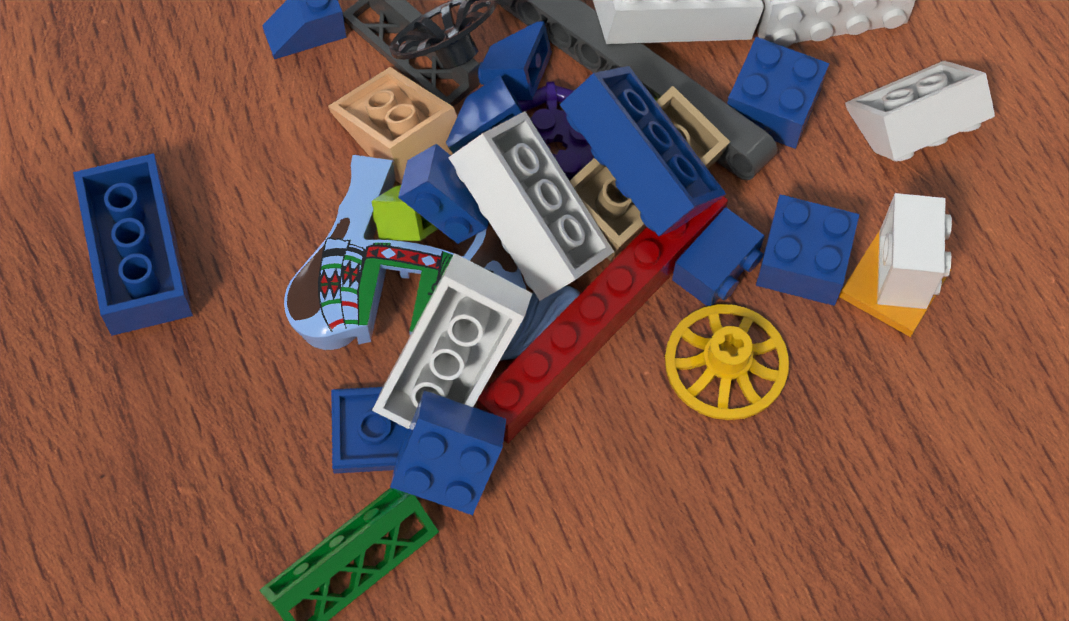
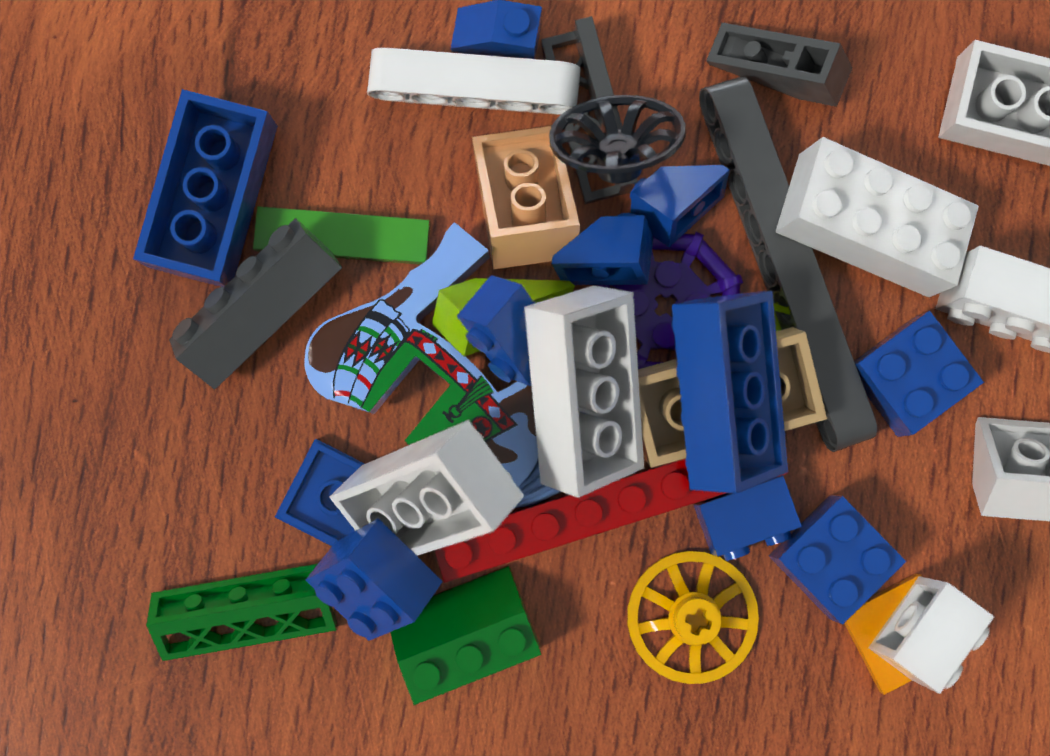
camera: 30 degrees right, 20 degrees up
none -> dark grey brick [169,218,342,390]
none -> bright green tile [253,206,430,265]
none -> white beam [367,48,581,115]
none -> green slope [390,566,542,705]

